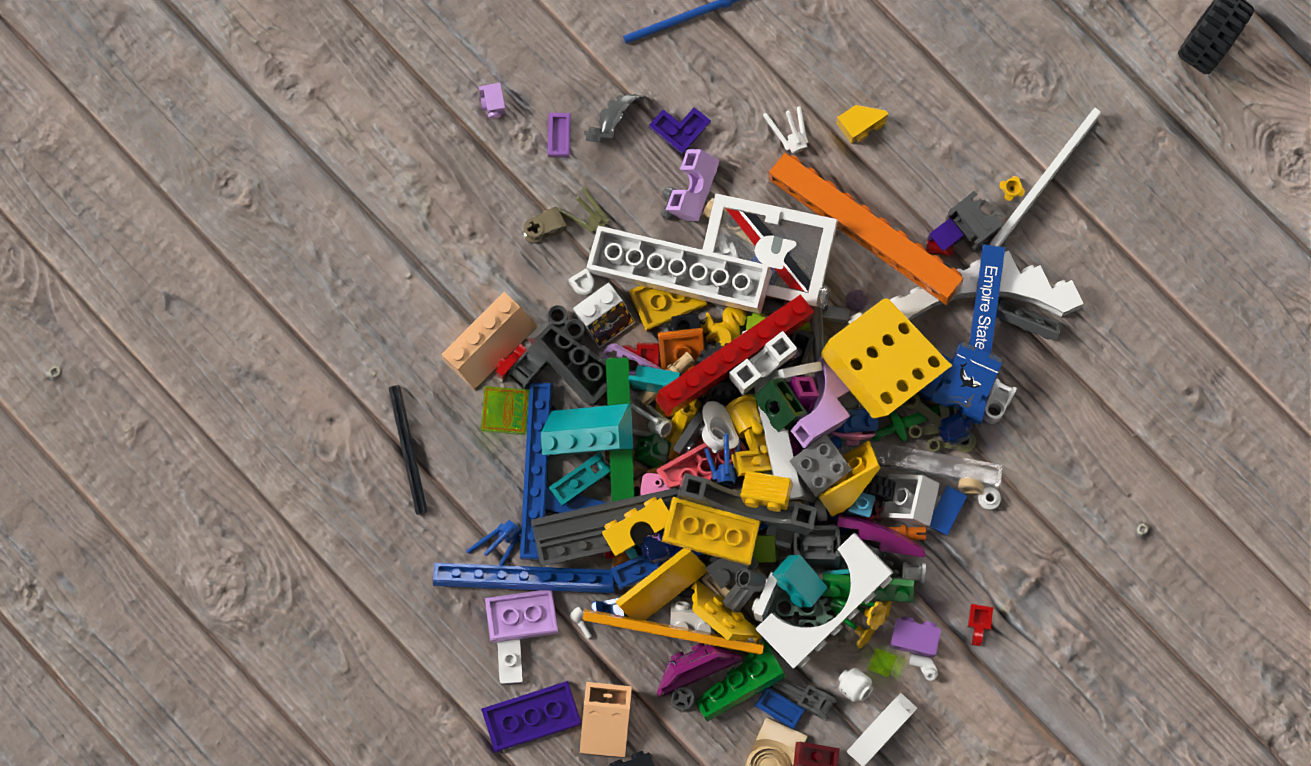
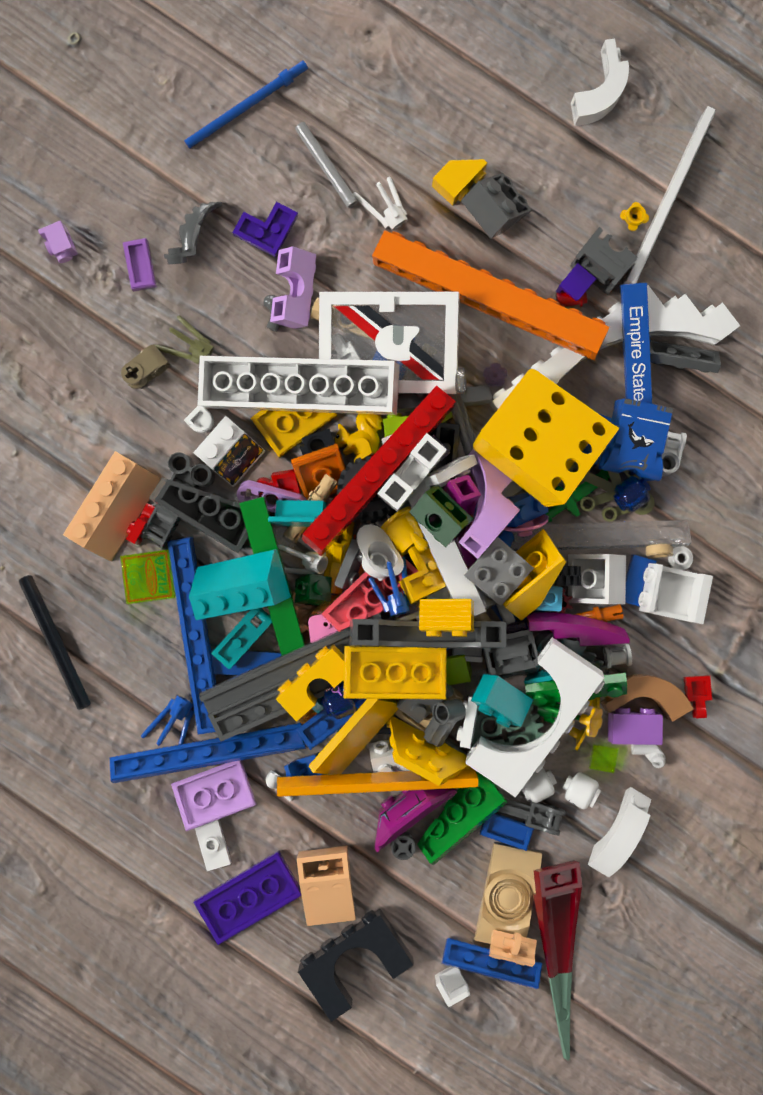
camera: 10 degrees left, 10 degrees up
none -> light grey piece [295,122,358,209]
none -> dark grey slope [461,173,532,239]
none -> white head [523,768,557,803]
none -> white arch [571,38,629,126]
none -> medium nougat arch [600,674,694,722]
none -> white panel [638,563,713,624]

